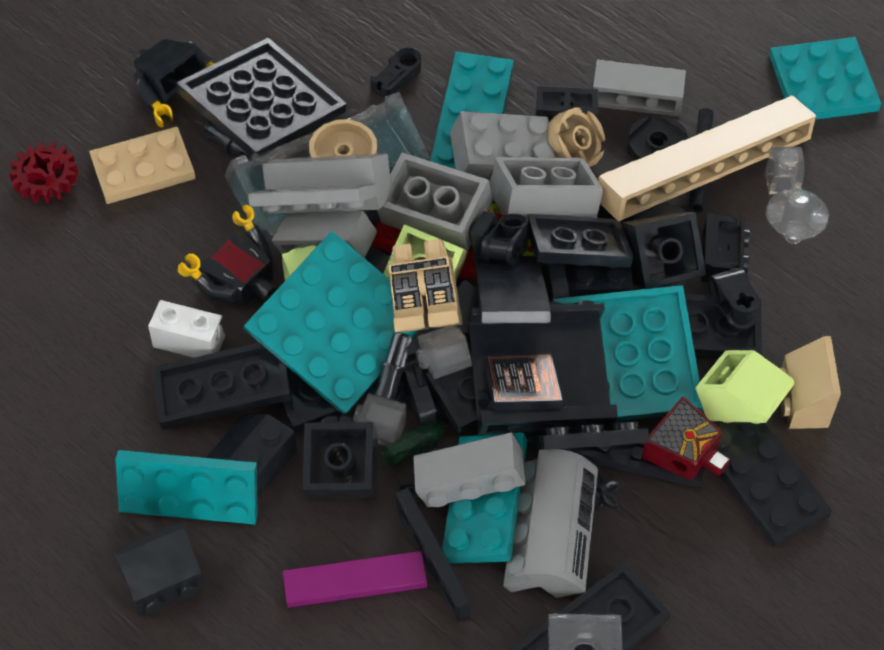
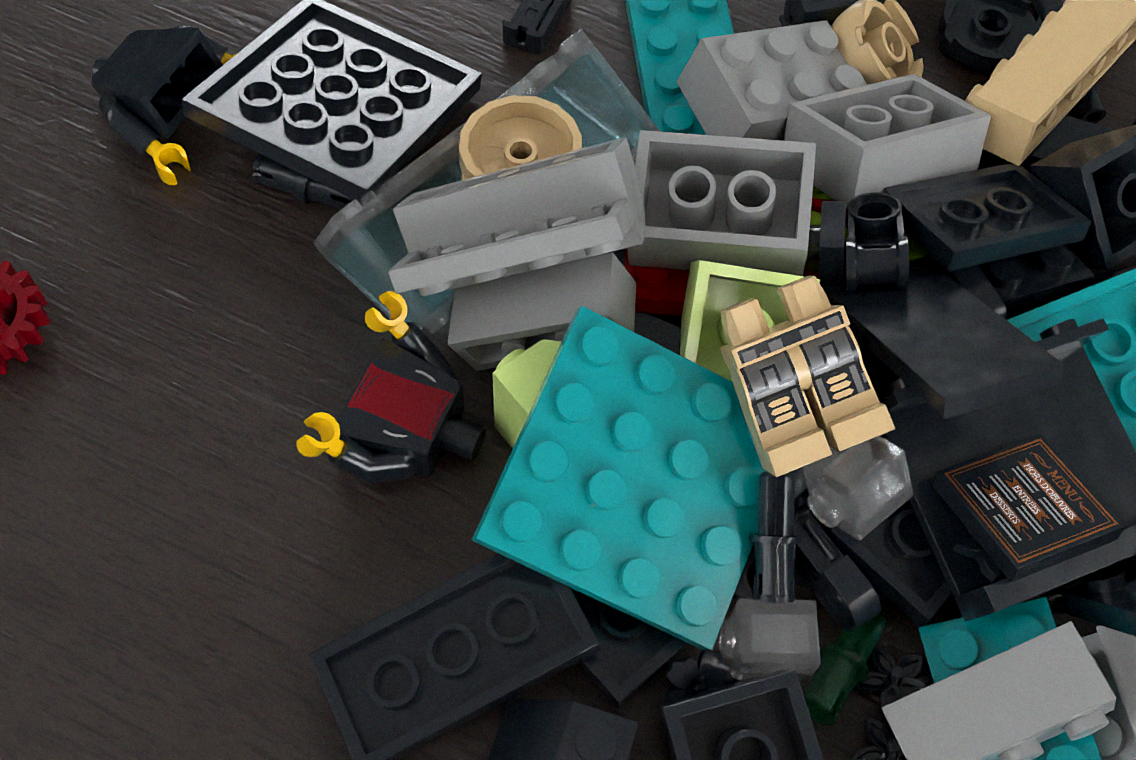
camera: 20 degrees left, 5 degrees up
tan plate [89,127,196,204] -> none
white hinge [148,300,225,358] -> none

